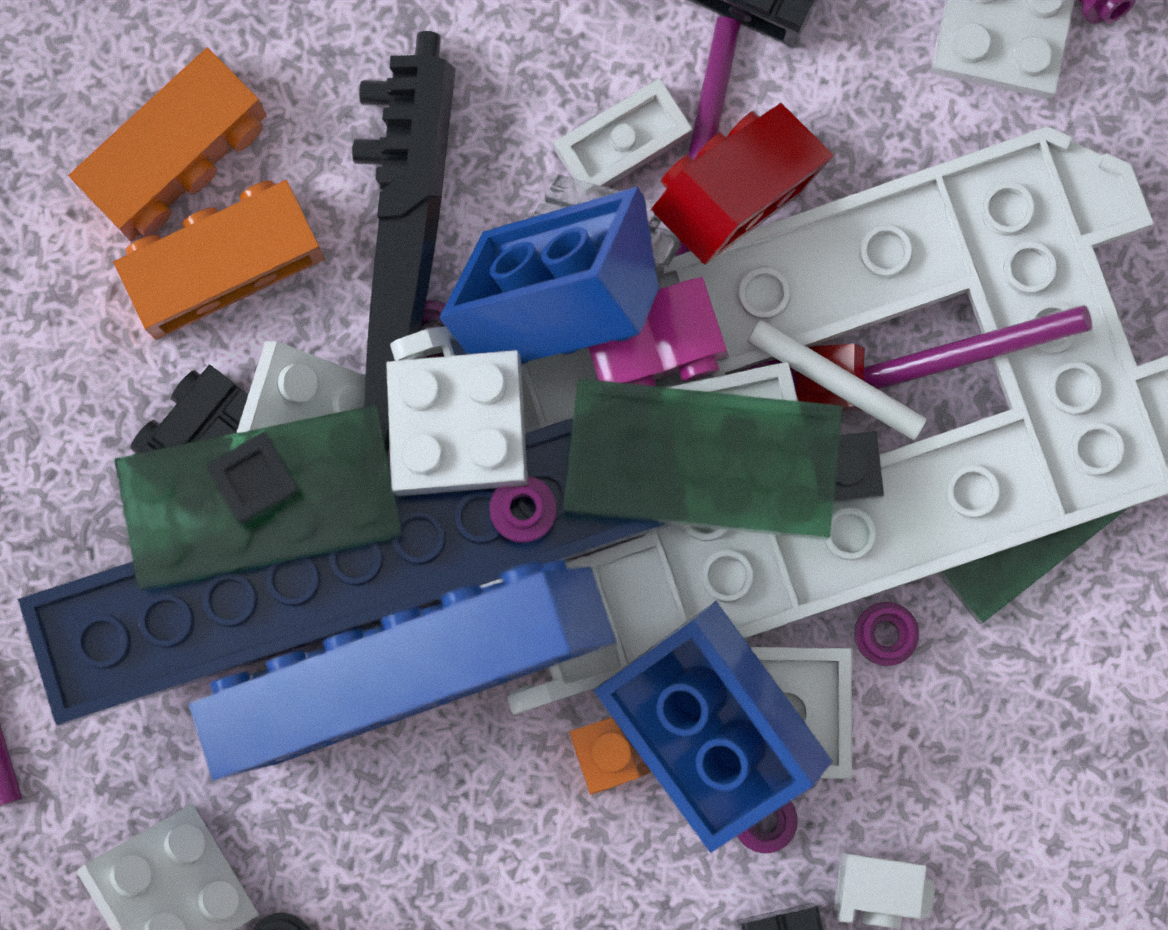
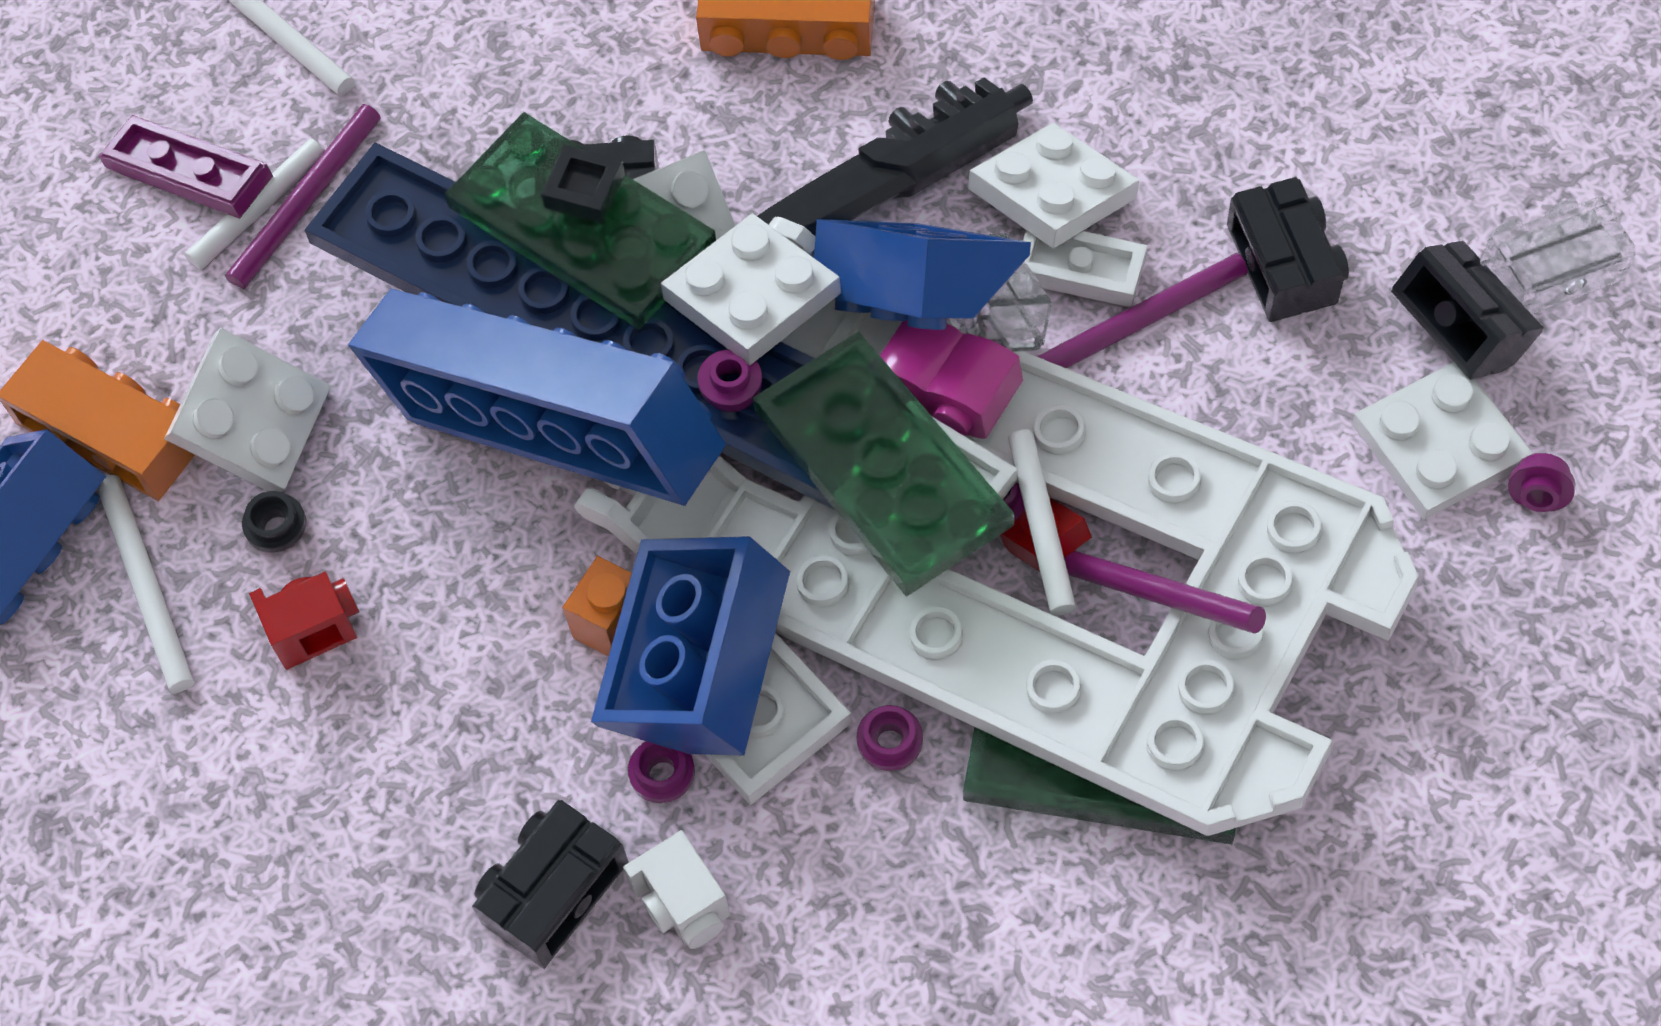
camera: 55 degrees right, 20 degrees down
orange brick [113,179,325,340] -> none
red brick [650,103,834,265] -> none
black plate [811,431,884,505] -> none
none -> white plate [968,122,1139,249]

